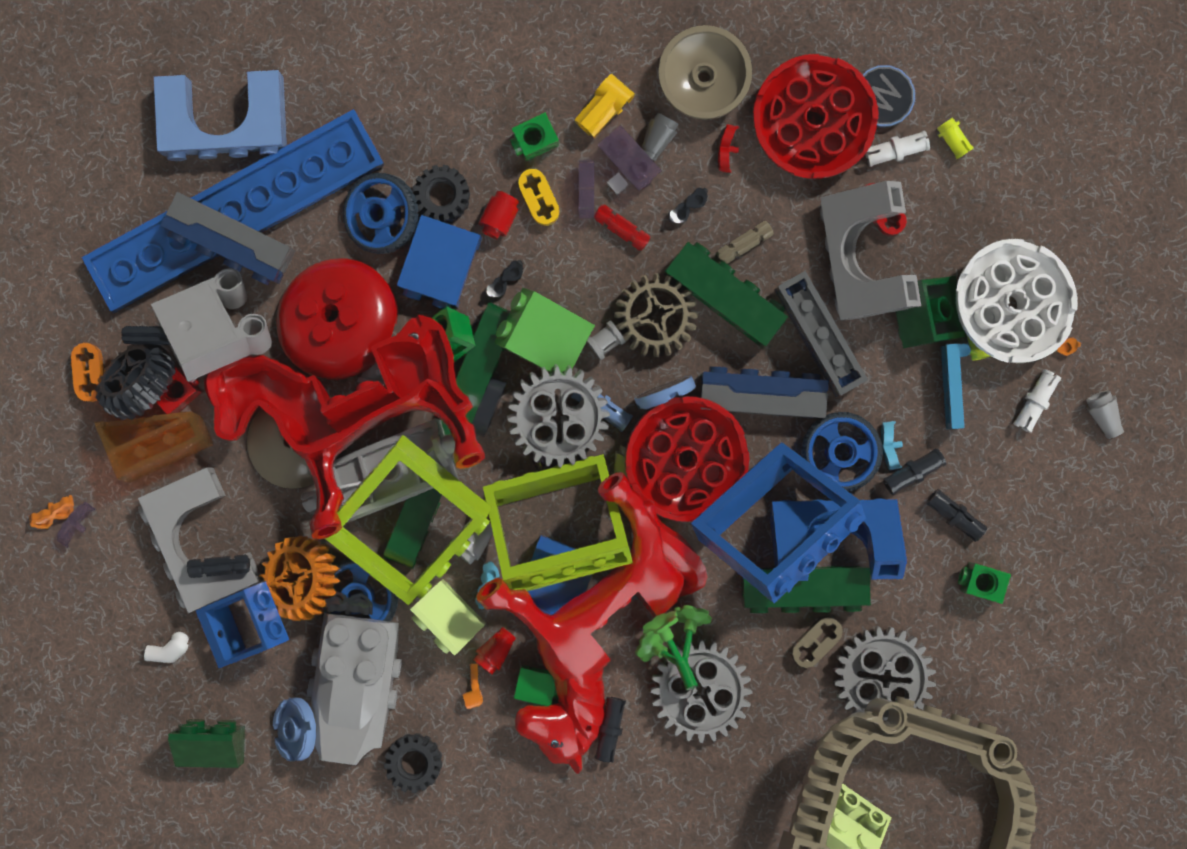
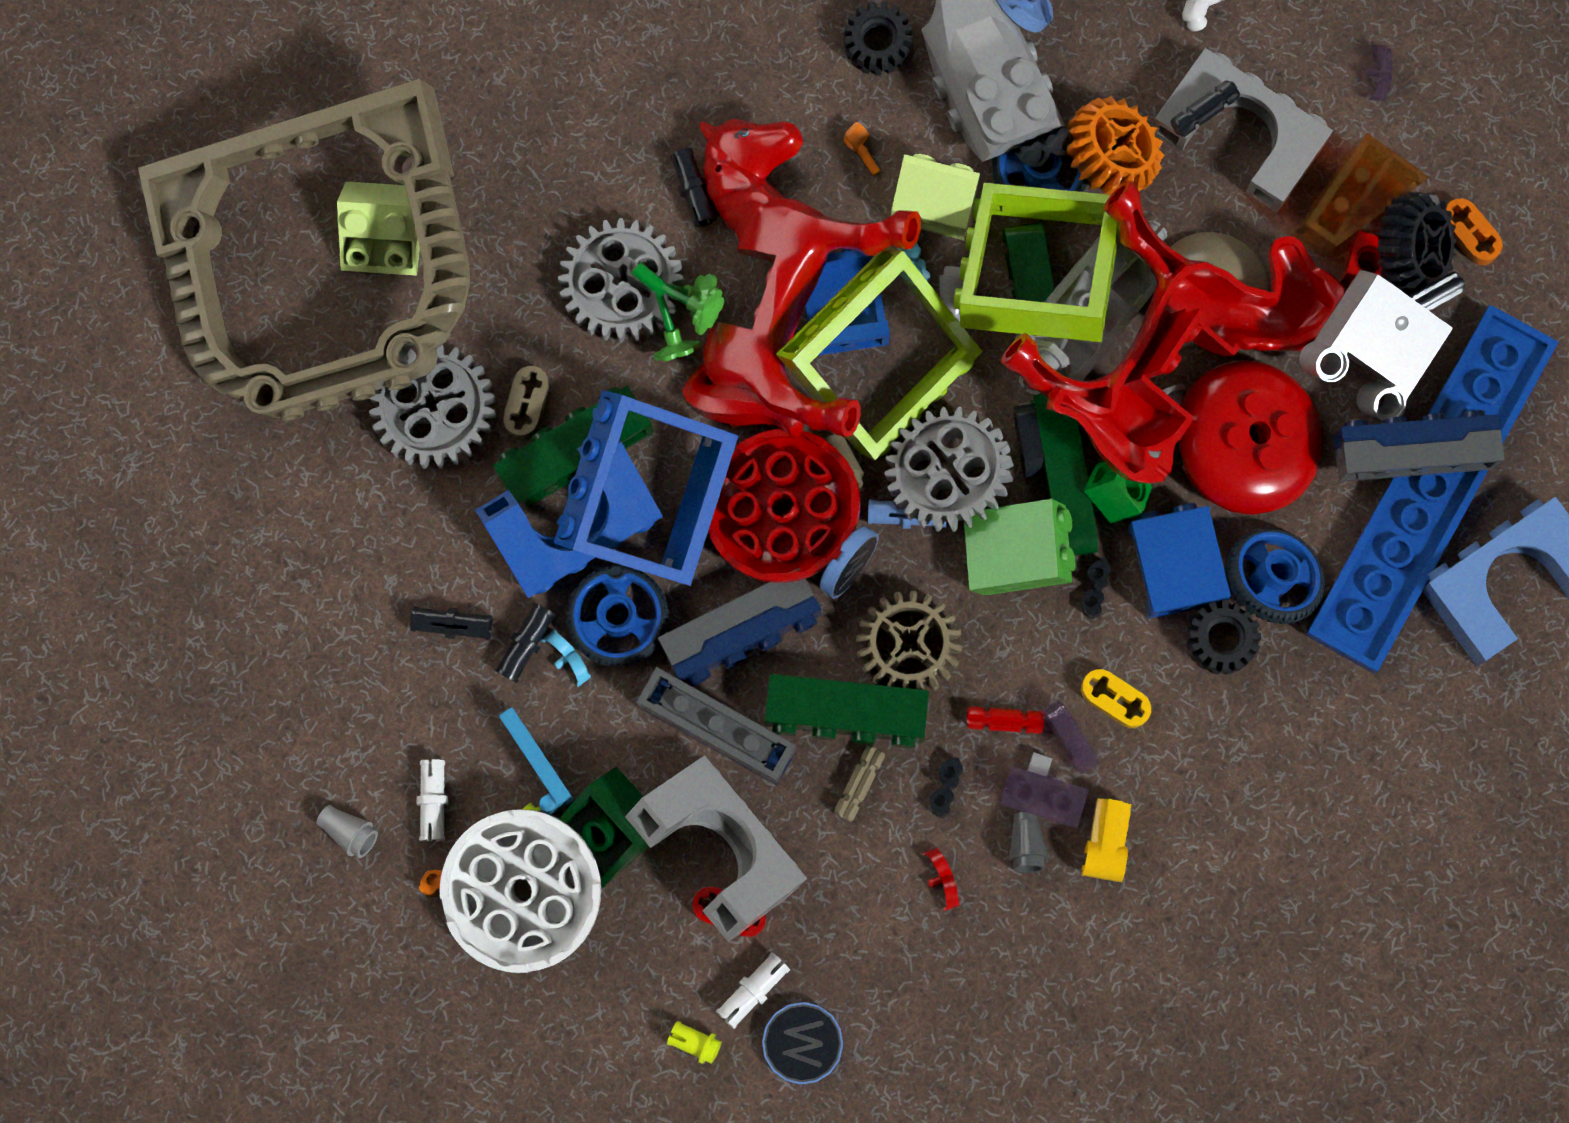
camera: 150 degrees right, 10 degrees down
orange piece [29,495,74,529] -> none
blue window [195,581,289,668] -> none
red cone [473,627,516,675] -> none
red brick [478,191,519,240] -> none
green brick [509,112,559,161] -> none
green brick [514,665,559,706] -> none
light grey bush [587,321,626,361] -> none
dark tan dish [659,25,752,120] -> none
red brick [753,54,878,179] -> none
green brick [958,562,1011,604] -> none

